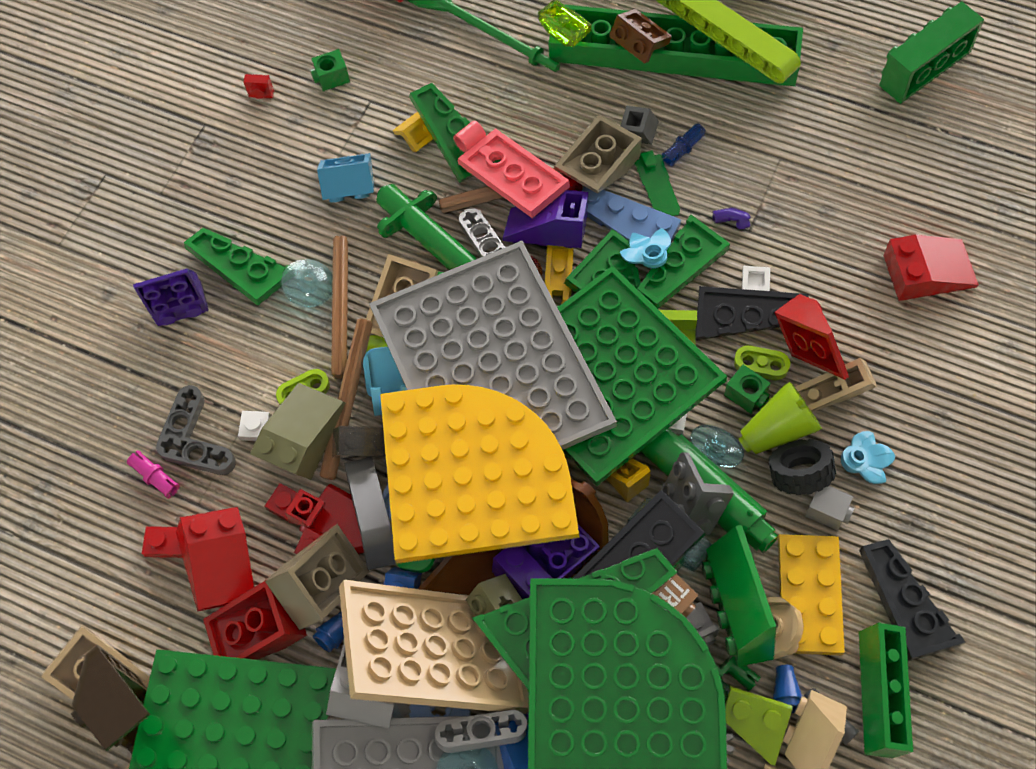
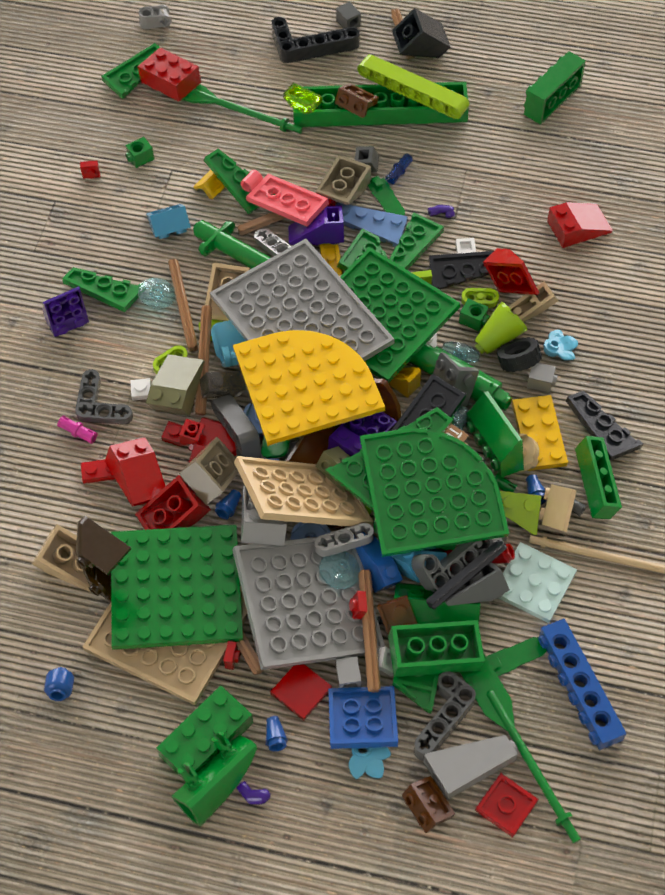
camera: 15 degrees left, 5 degrees down
medium azure plate [620,228,671,268] -> none

